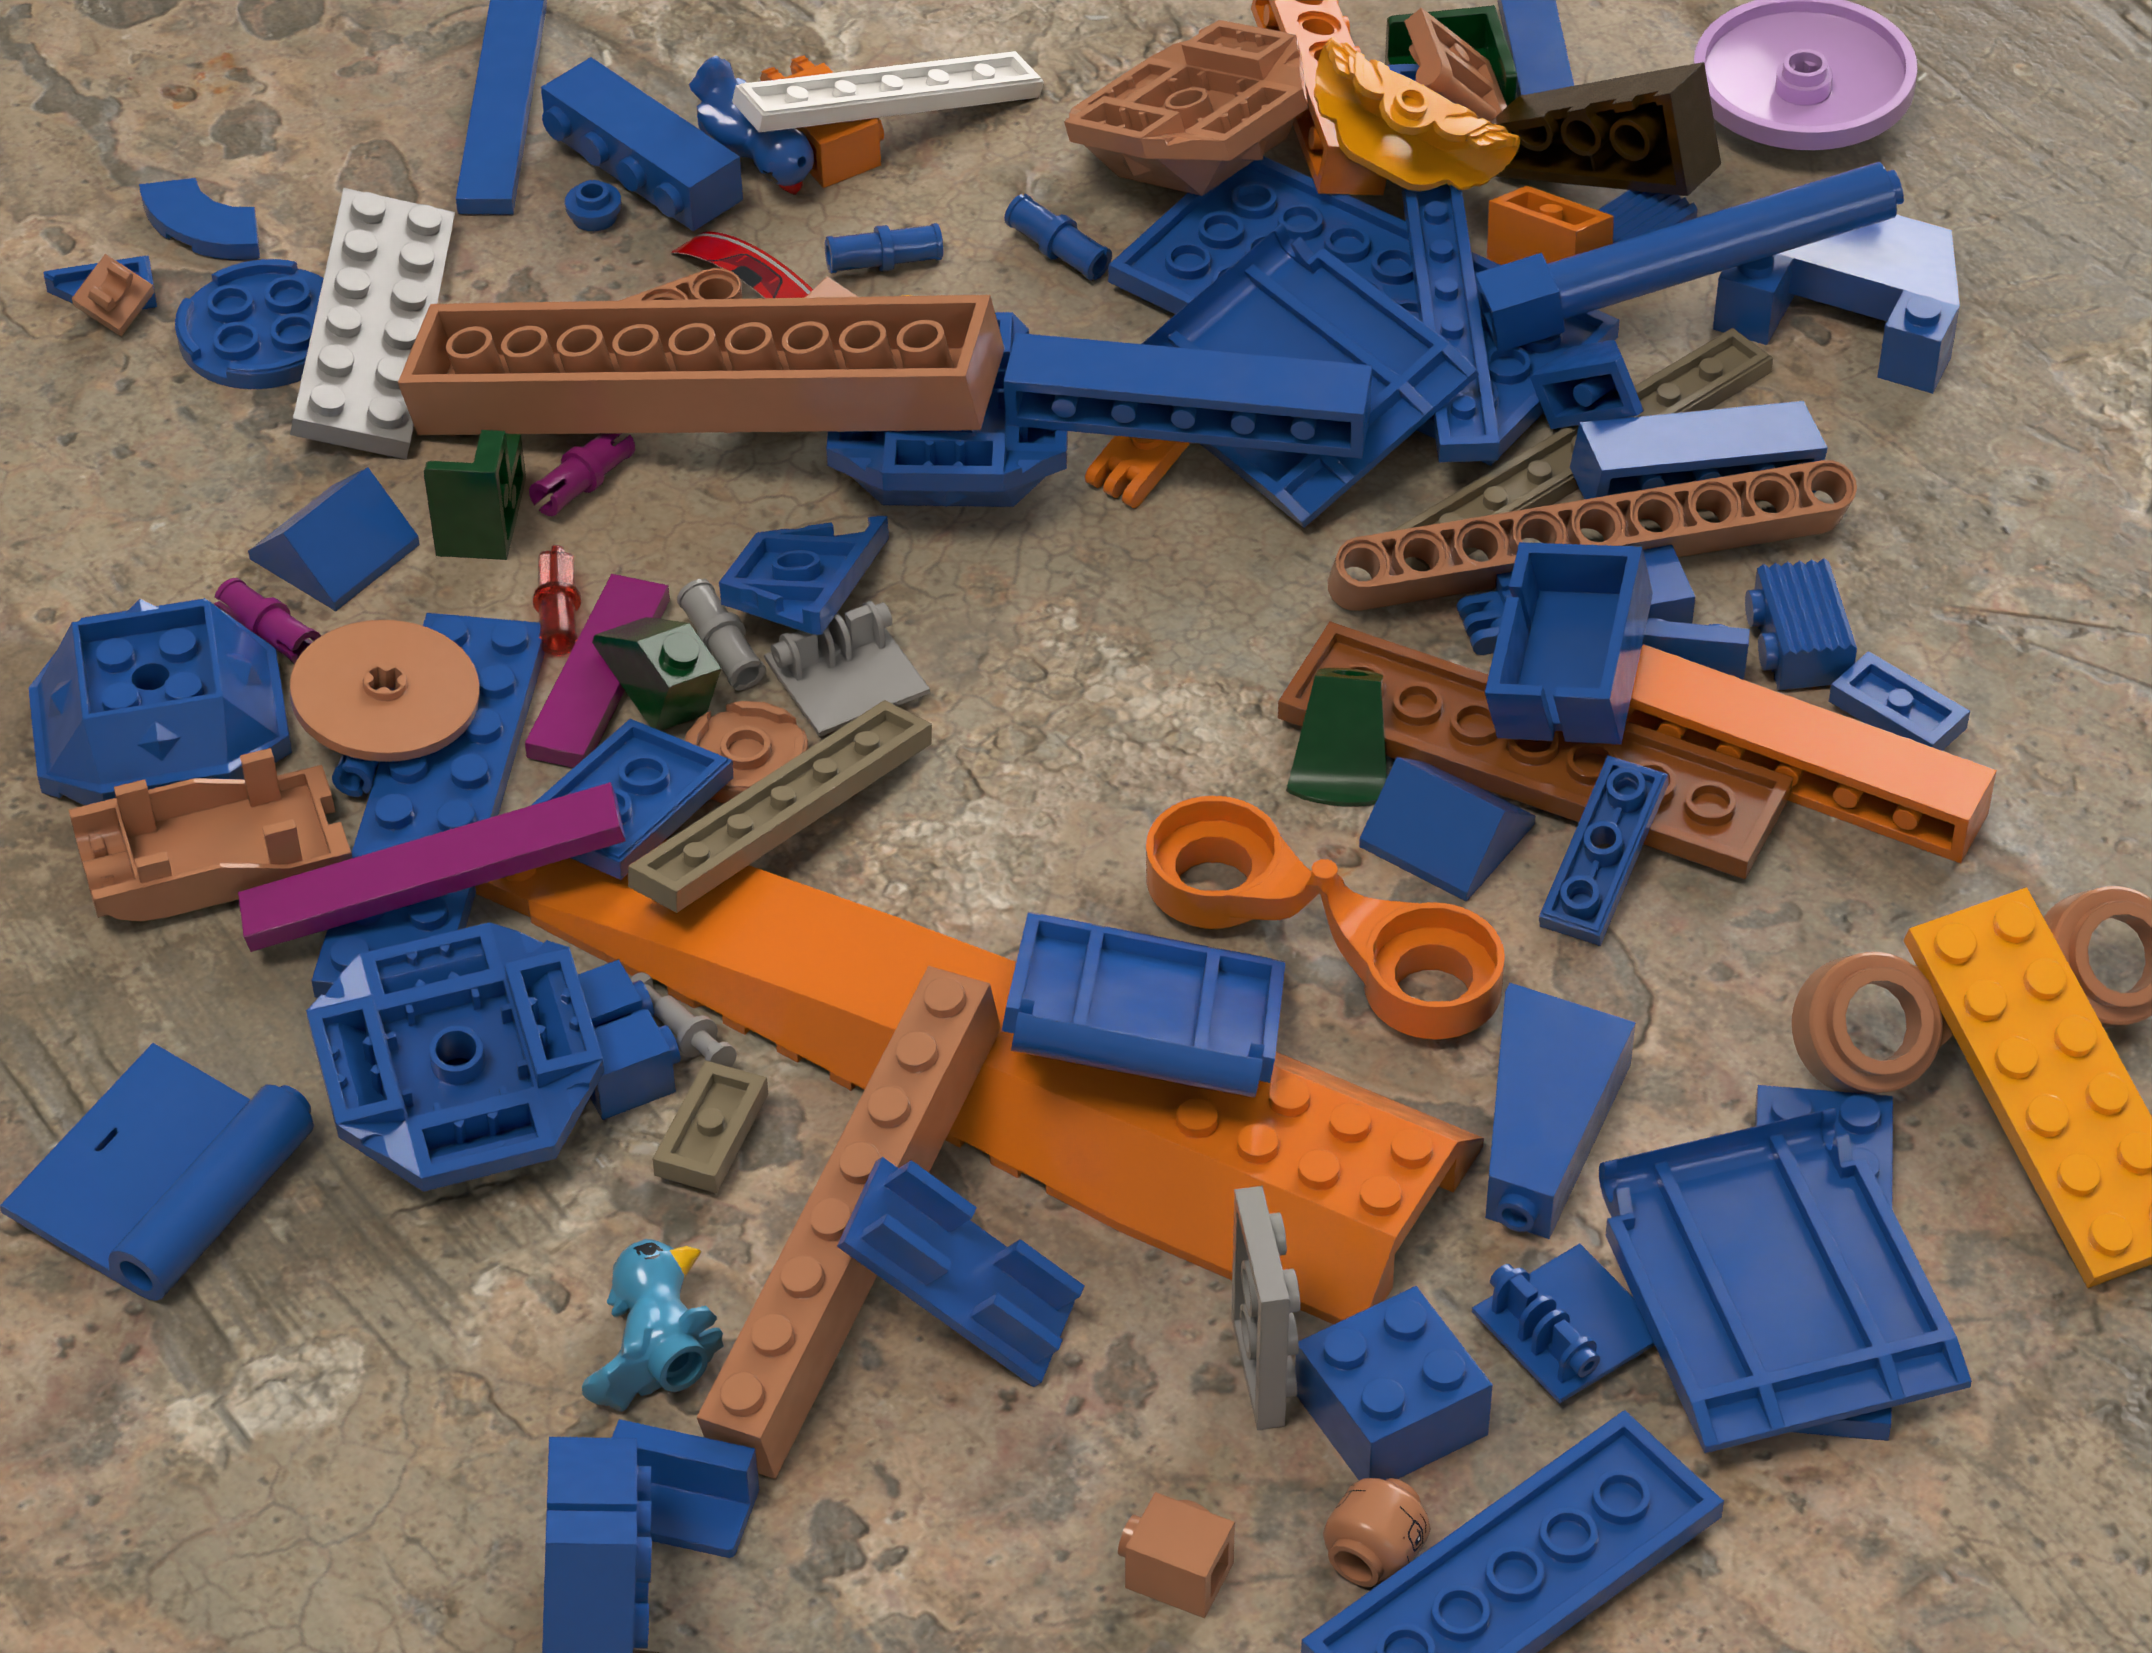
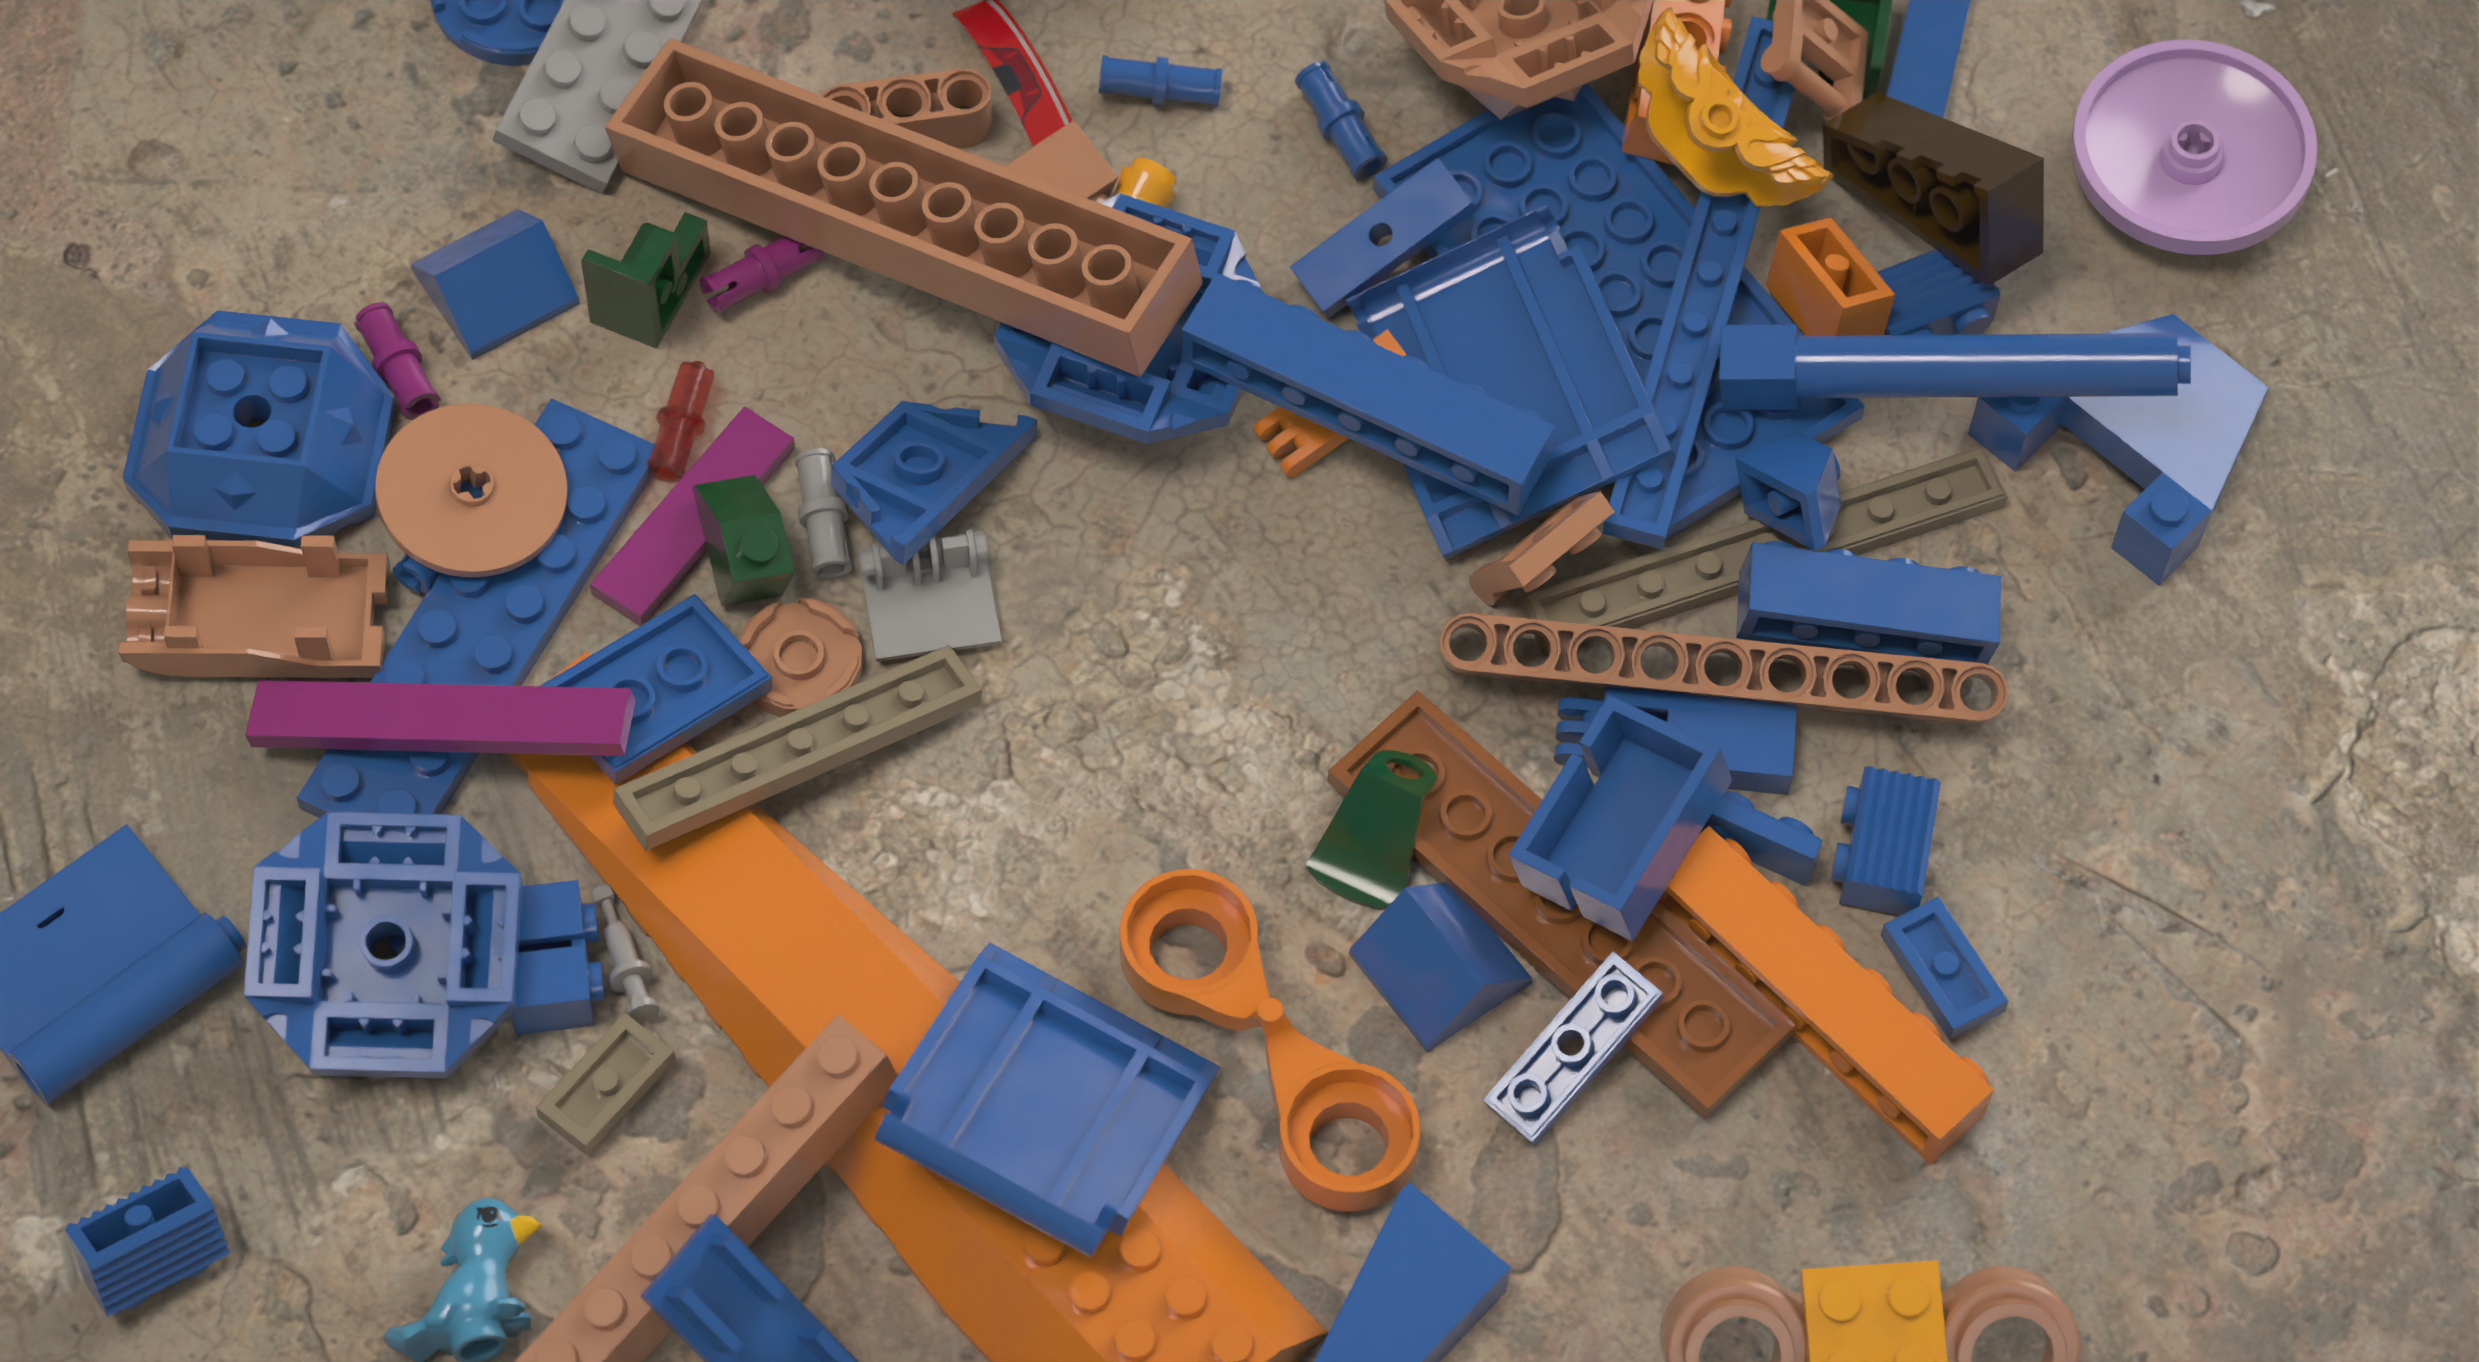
camera: 15 degrees right, 15 degrees up
none -> blue brick [65,1167,231,1317]
none -> blue tile [1290,158,1477,319]
none -> nougat plate [1469,491,1615,605]

